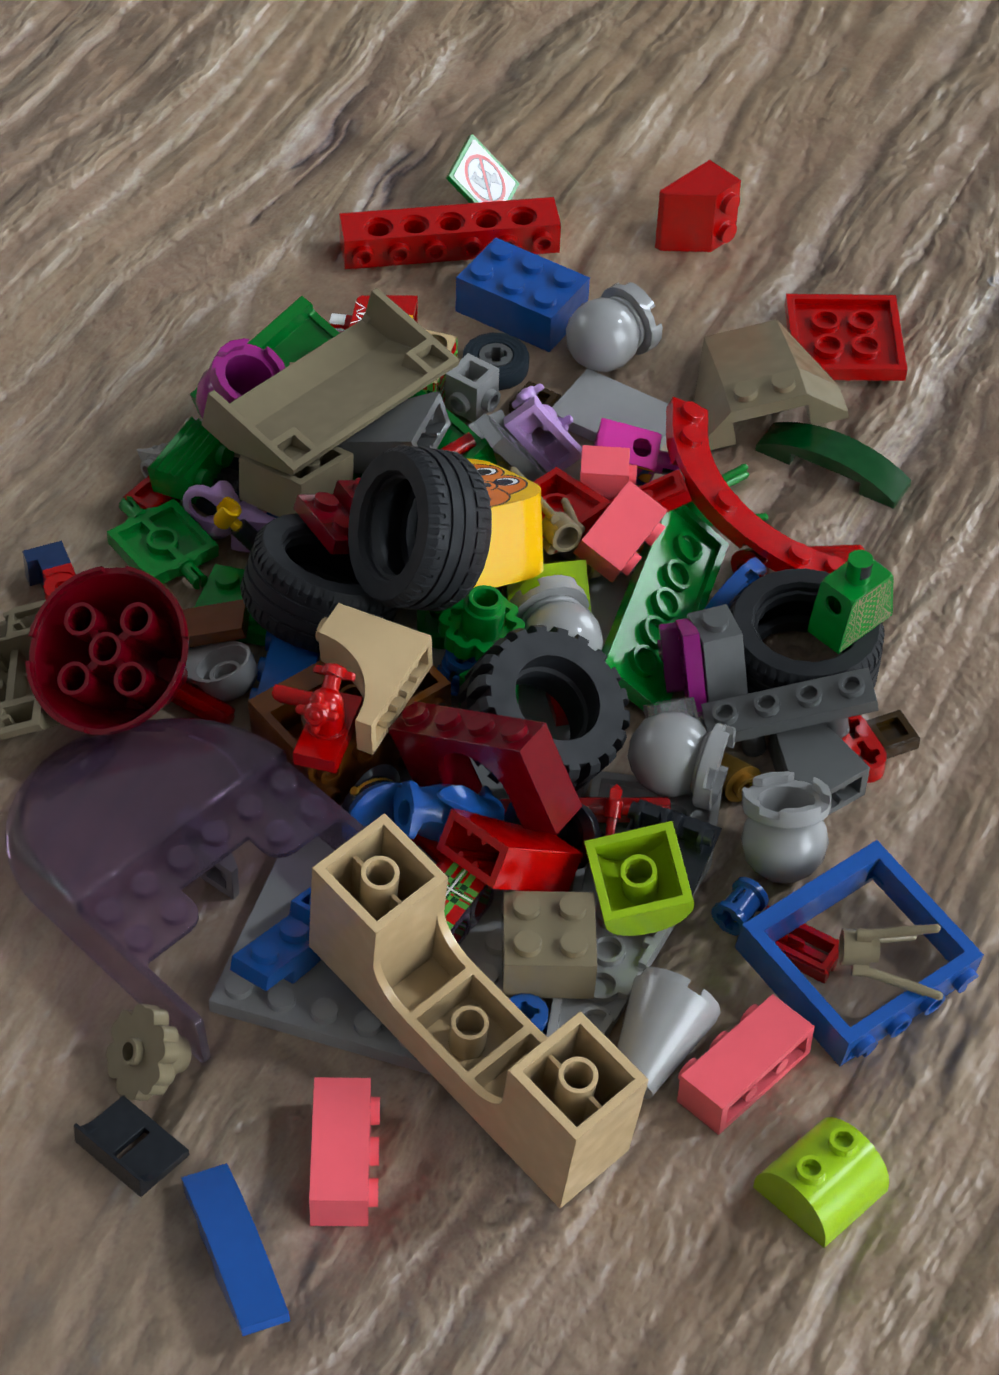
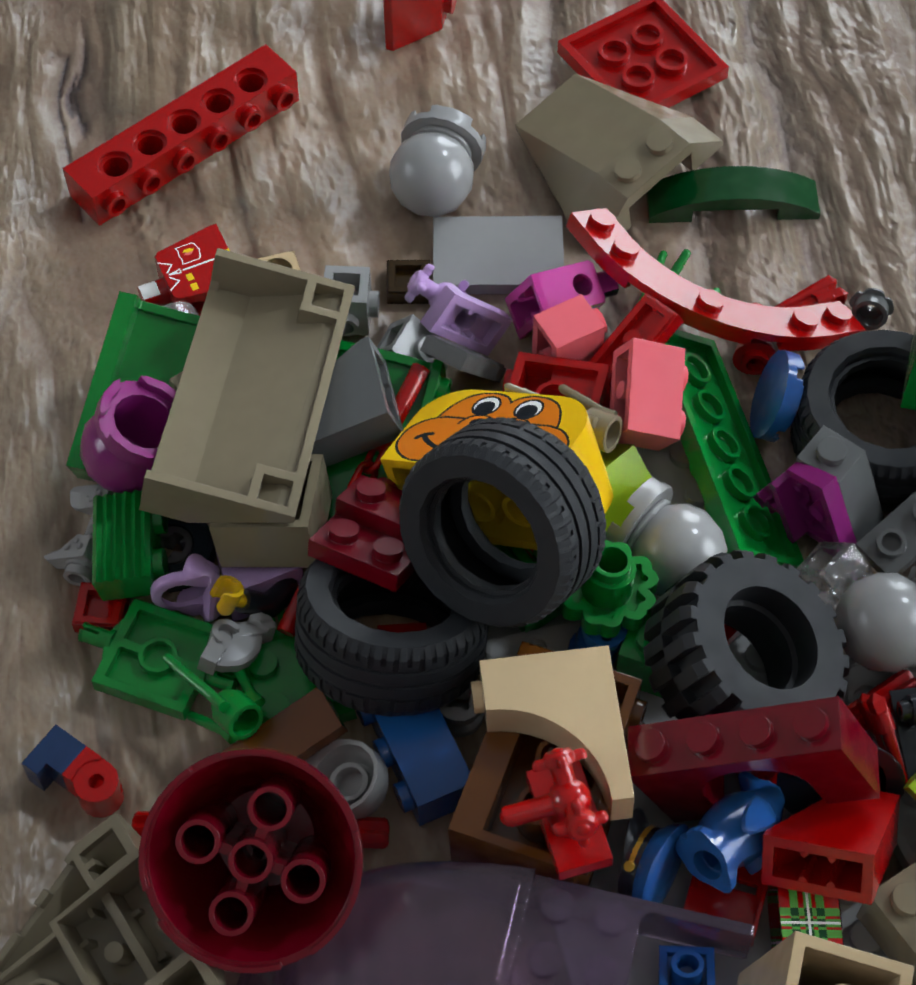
camera: 30 degrees left, 10 degrees up
piece [446,134,520,203] -> none
blue brick [455,237,590,352] -> none
black bush [462,332,529,391] -> none
none -> green plant [162,653,265,744]
none -> light grey piece [197,612,277,676]

